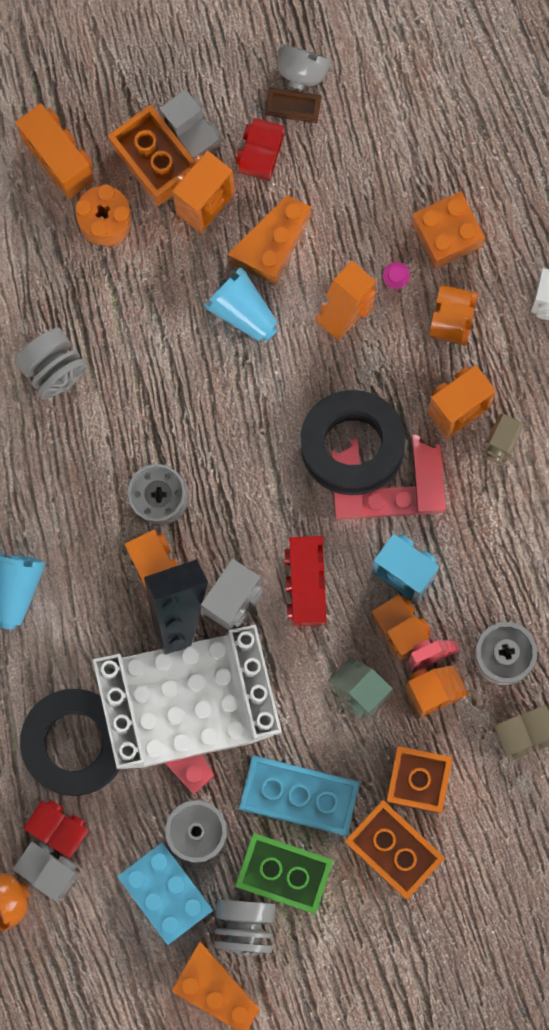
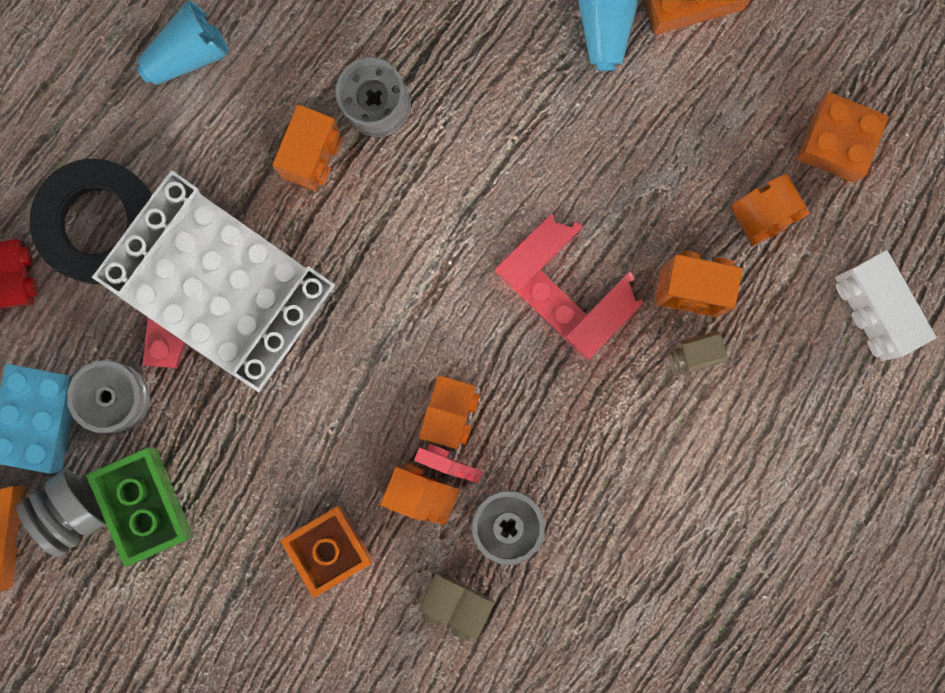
camera: 40 degrees right, 5 degrees up
black wedge [144,559,208,655] -> none
light grey brick [201,558,263,631] -> none
medium azure tile [239,755,360,836] -> none
red wedge [284,536,327,627] -> none
black tyre [301,390,405,495] -> none
orange wedge [315,260,377,341] -> none
sand green wedge [328,657,393,719] -> none
orange brick [344,800,445,900] -> none
medium azure brick [372,534,439,604] -> none
dark pink plate [383,262,410,289] -> none

